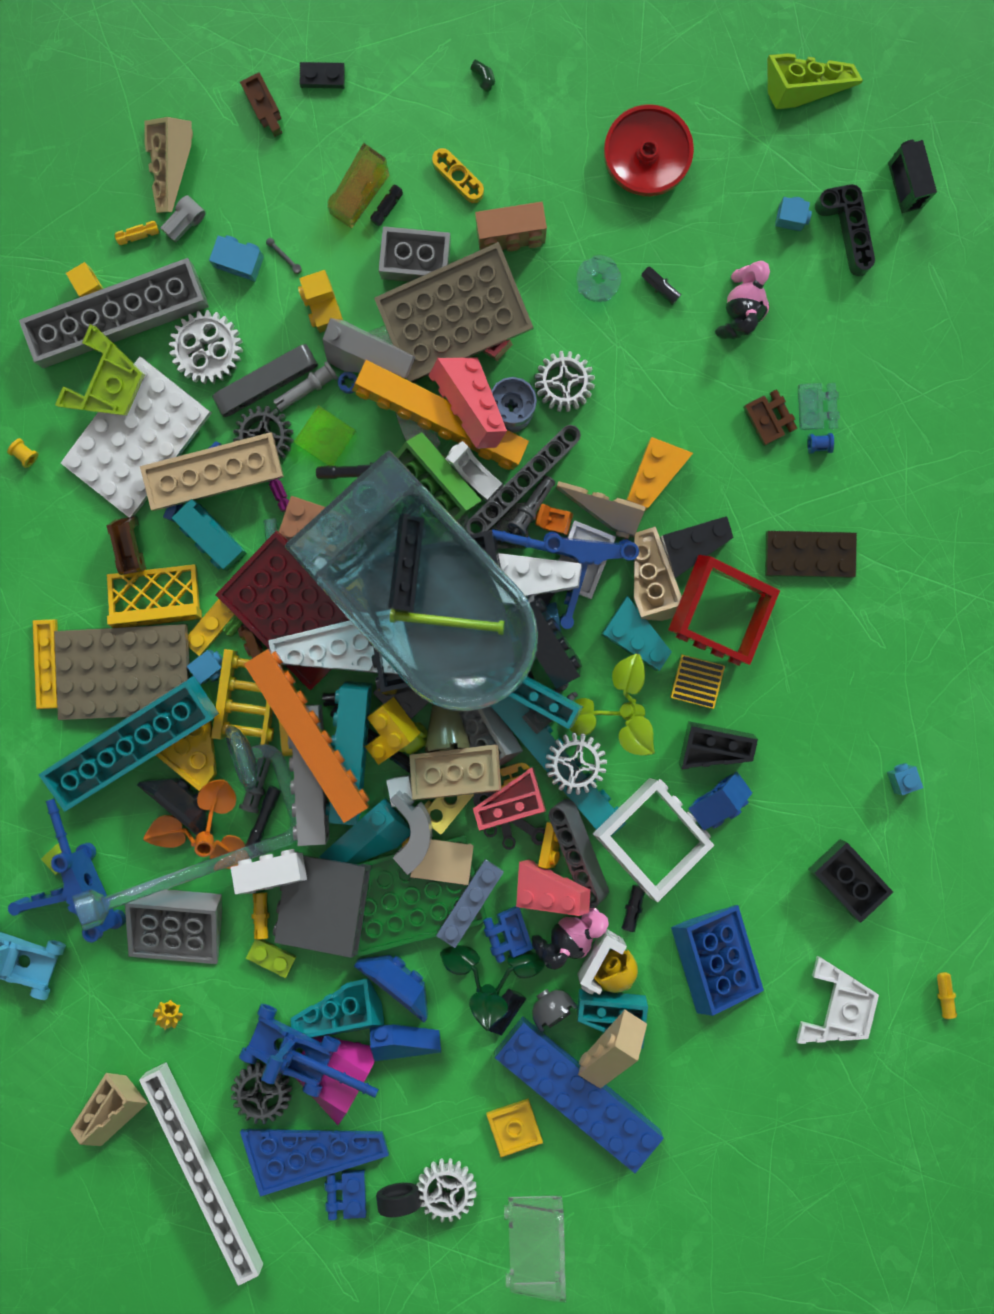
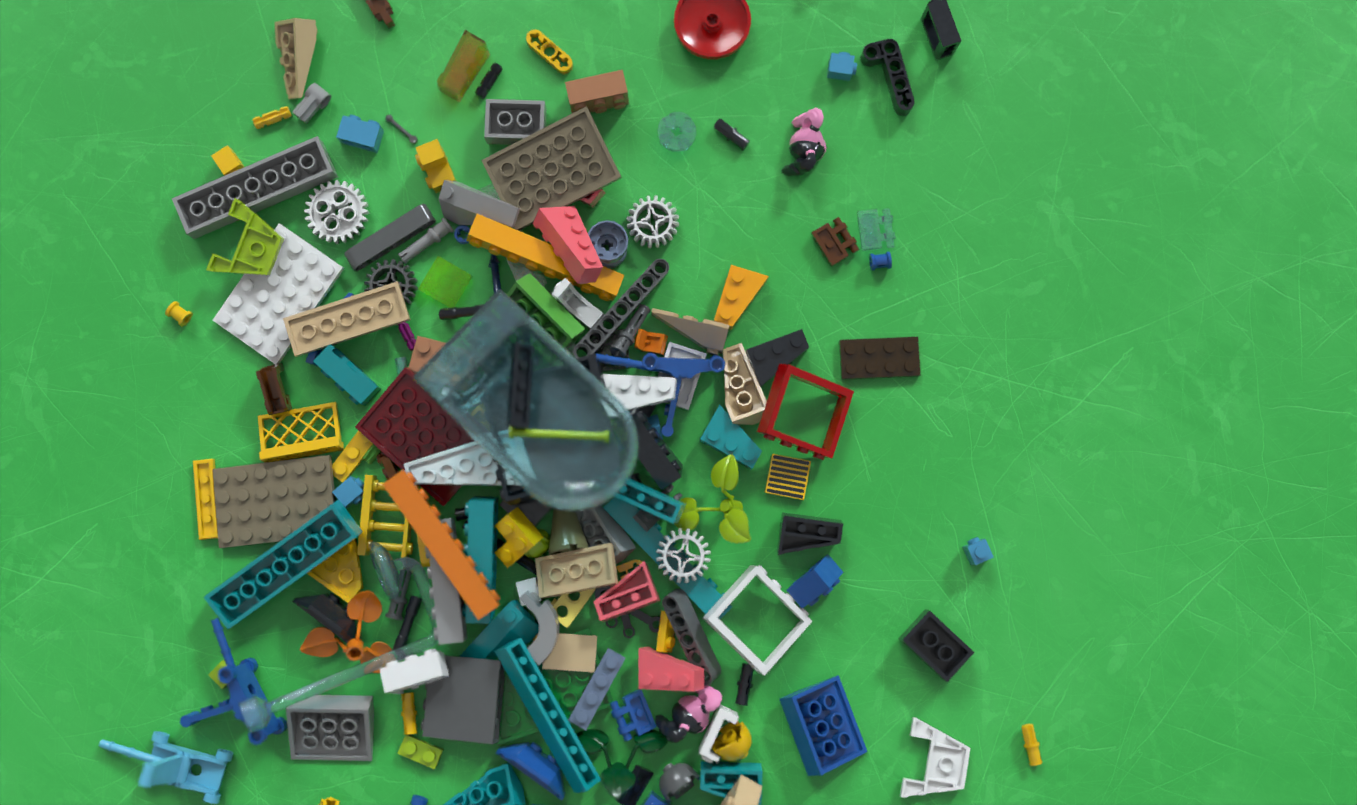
camera: 10 degrees left, 5 degrees down
none -> dark blue piece [489,254,503,304]
none -> teal brick [495,638,601,793]

